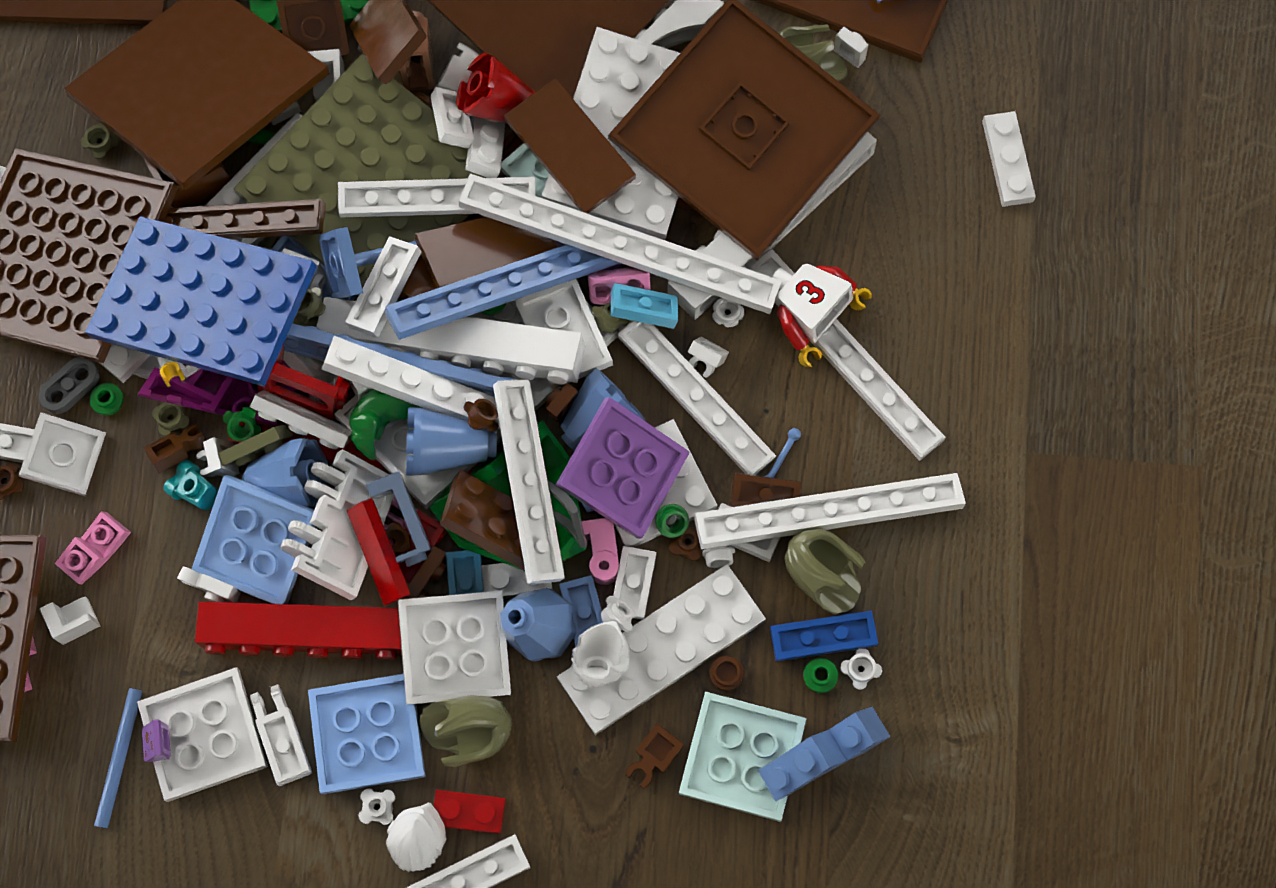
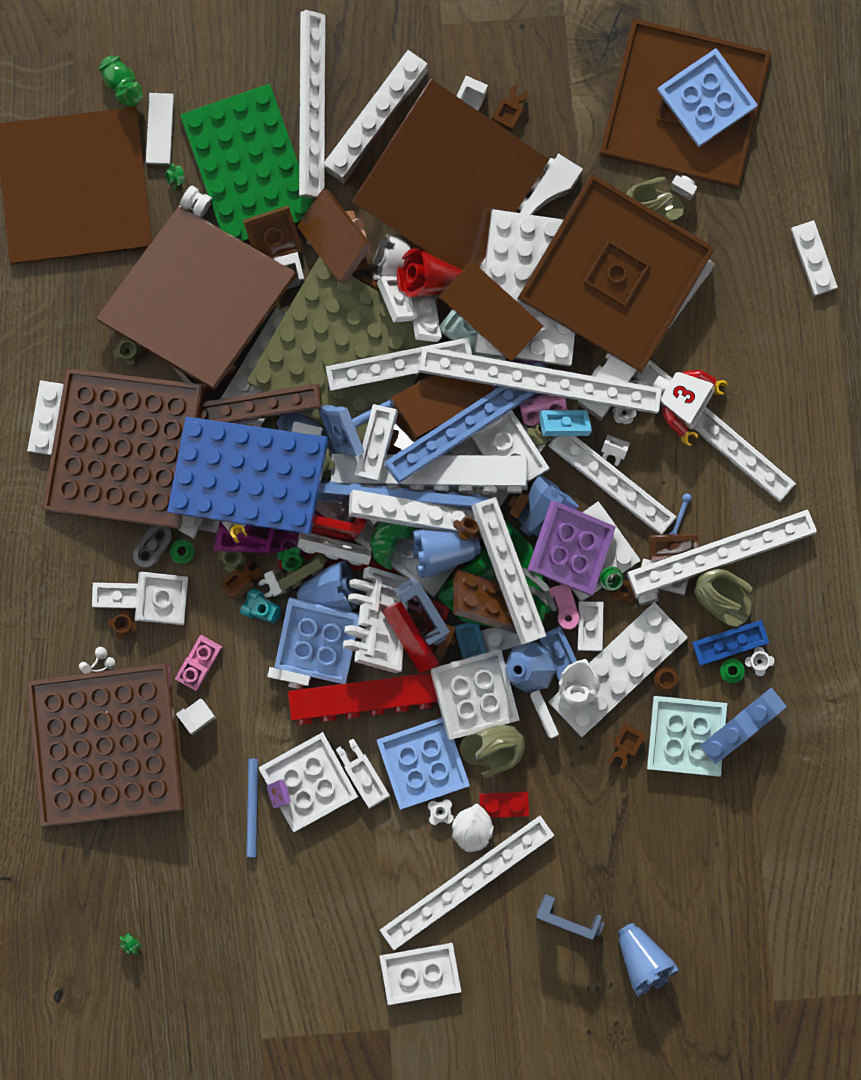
camera: 10 degrees left, 10 degrees up
white plate [601,596,635,632] -> none
none -> white tile [530,690,559,739]

